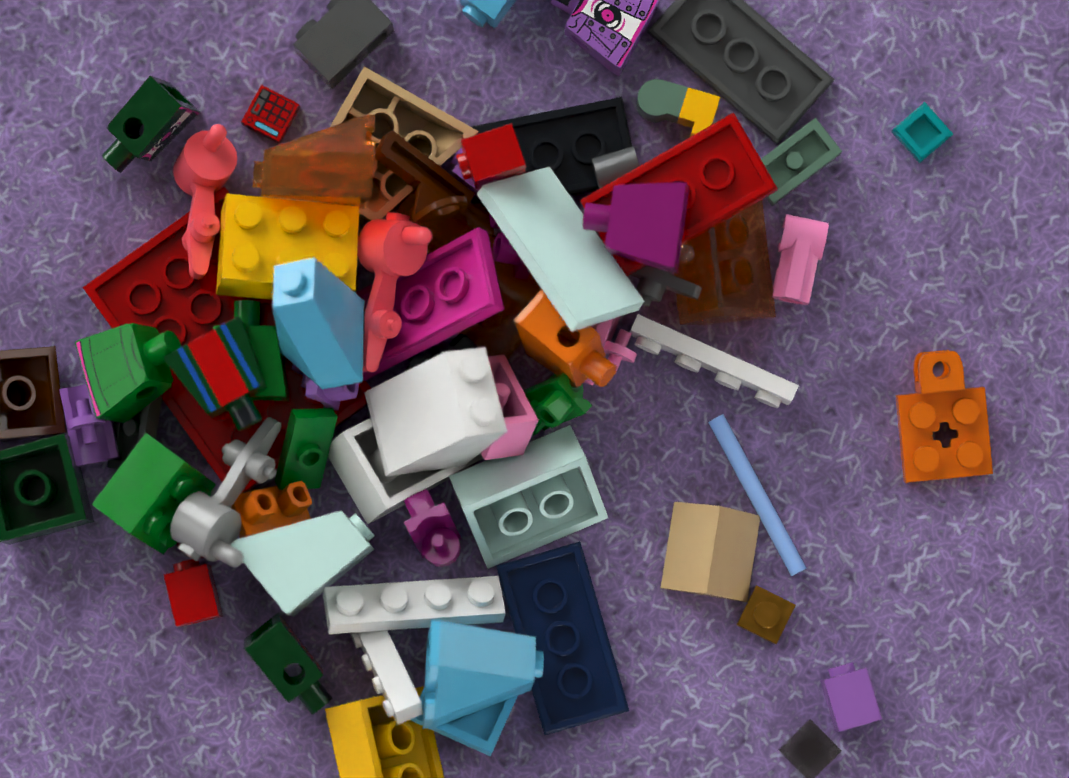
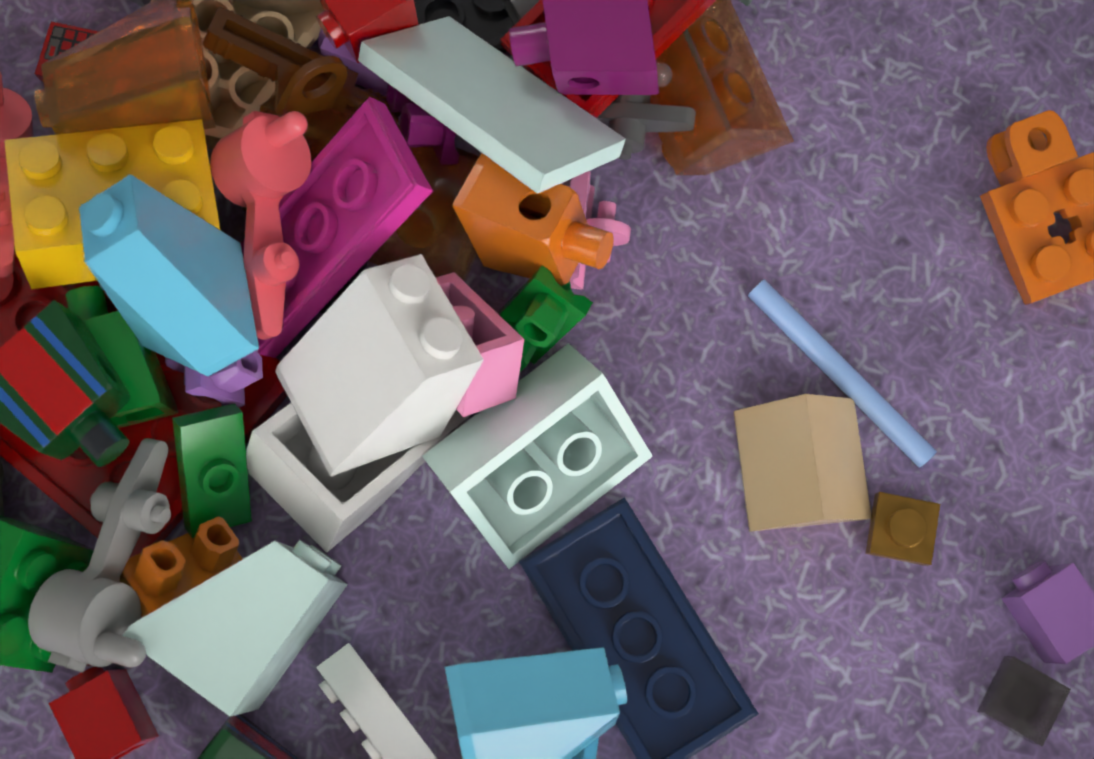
camera: 15 degrees left, 5 degrees down
white plate [323,576,506,634] -> none
magenta hips [404,489,462,567] -> none
white plate [630,314,799,408] -> none
bright pink piece [772,214,829,305] -> none

